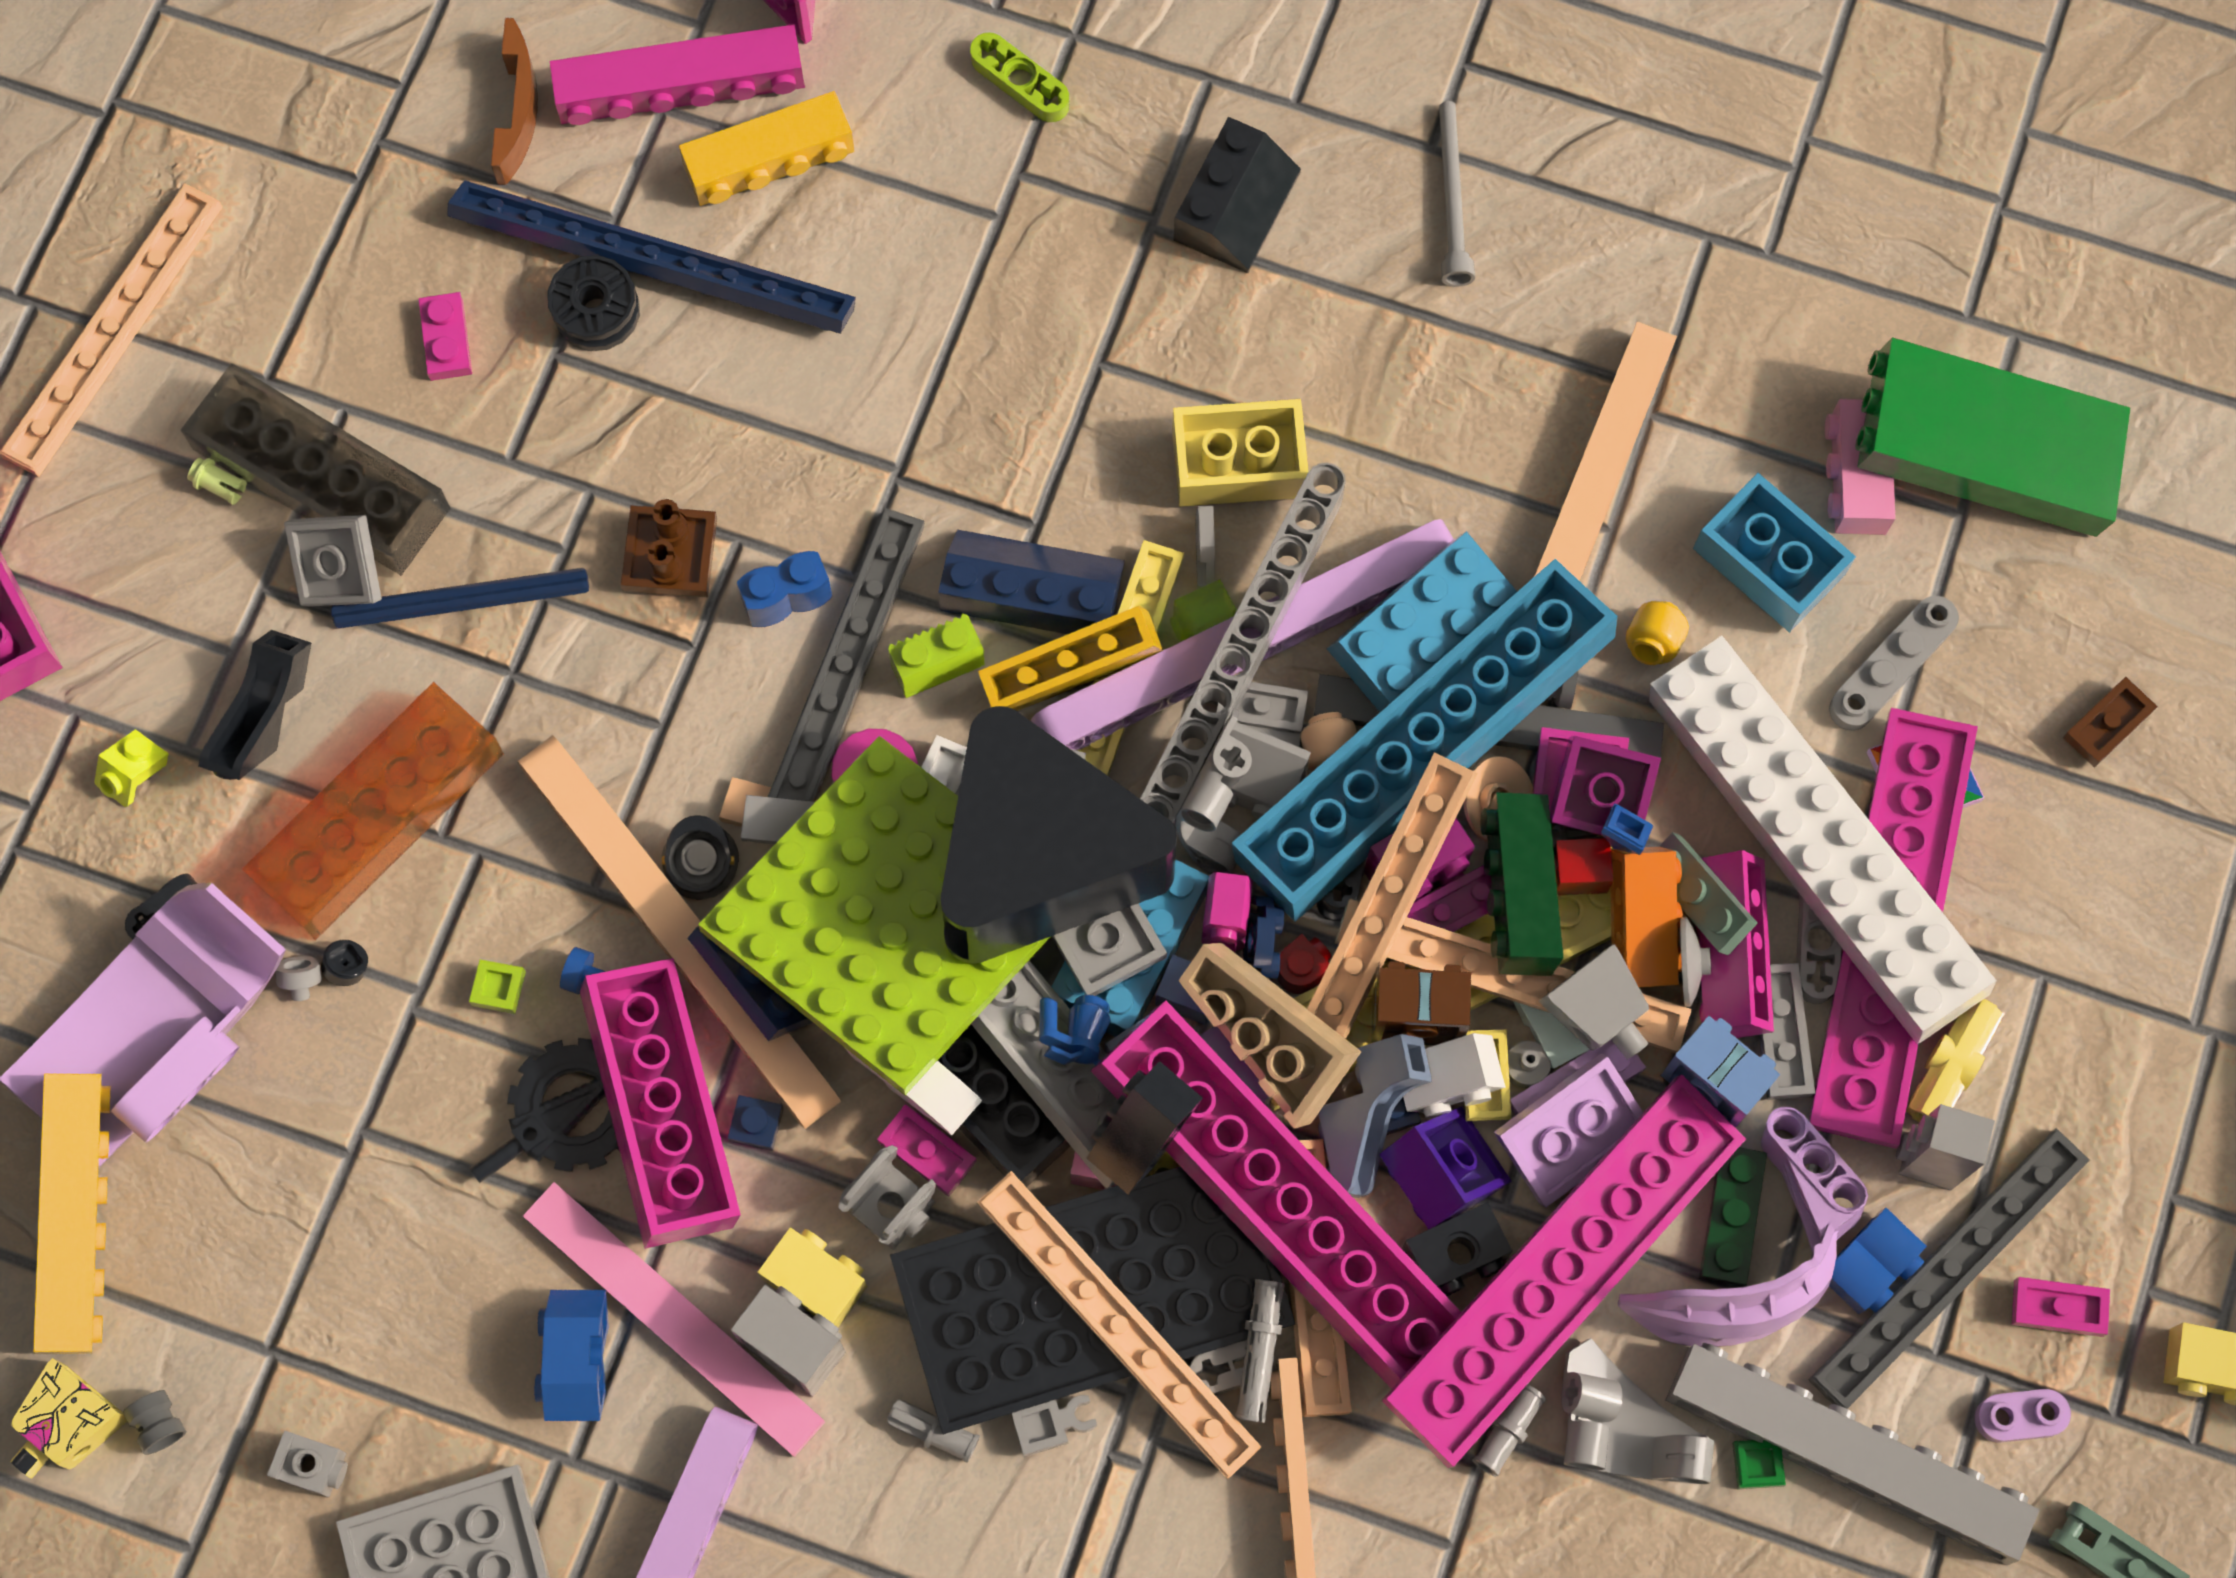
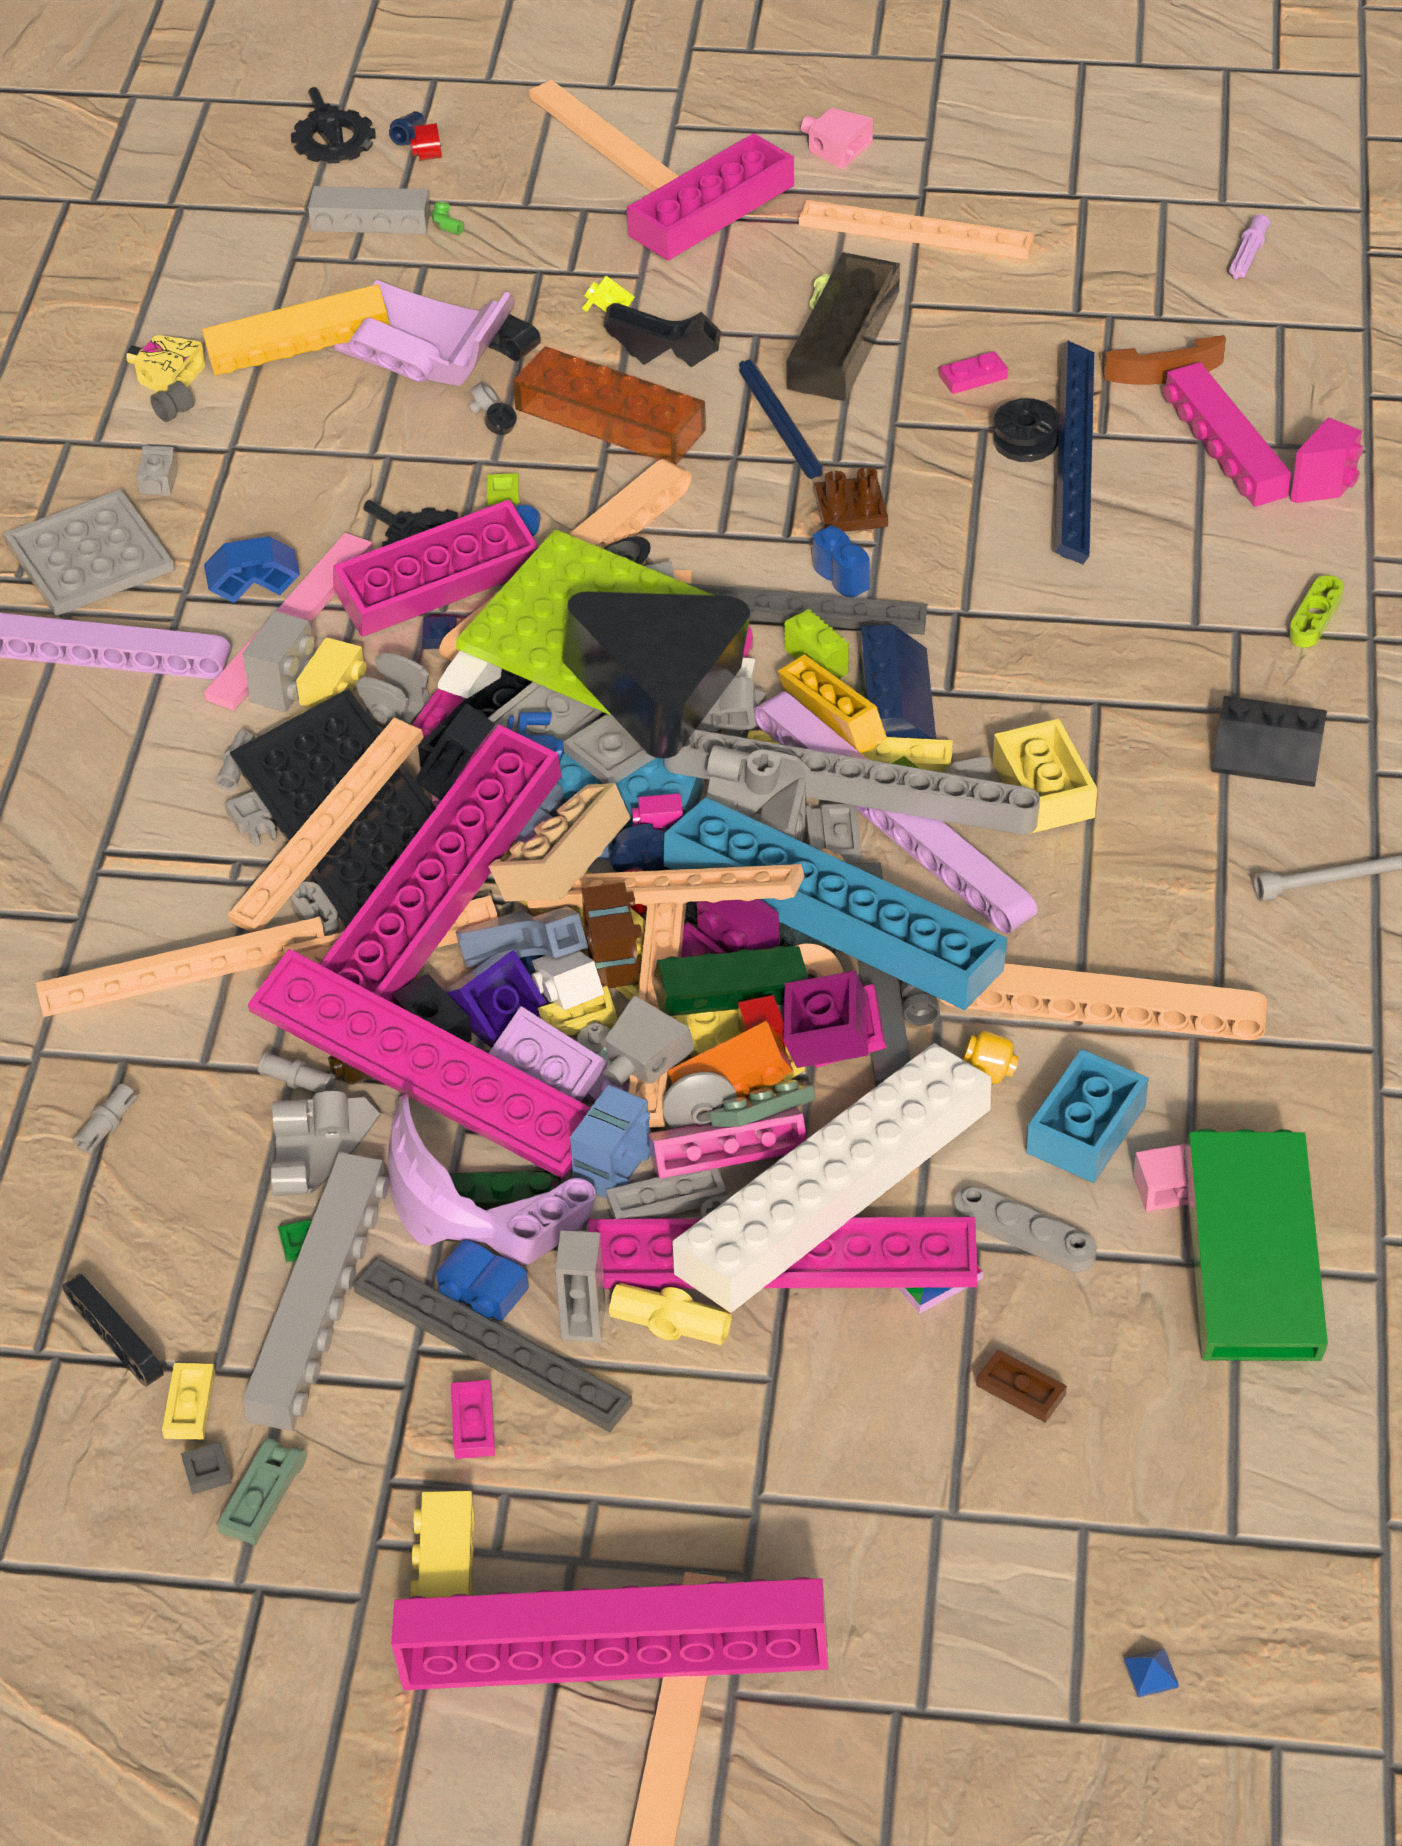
camera: 80 degrees right, 25 degrees down
light grey tile [284,515,382,606] -> none
yellow brick [679,91,855,206] -> none
light grey pin [1235,1279,1285,1423] -> none
dark azure brick [1326,531,1517,712] -> none
blue slope [1601,803,1654,855] -> none
lavender plate [1975,1389,2071,1443] -> none

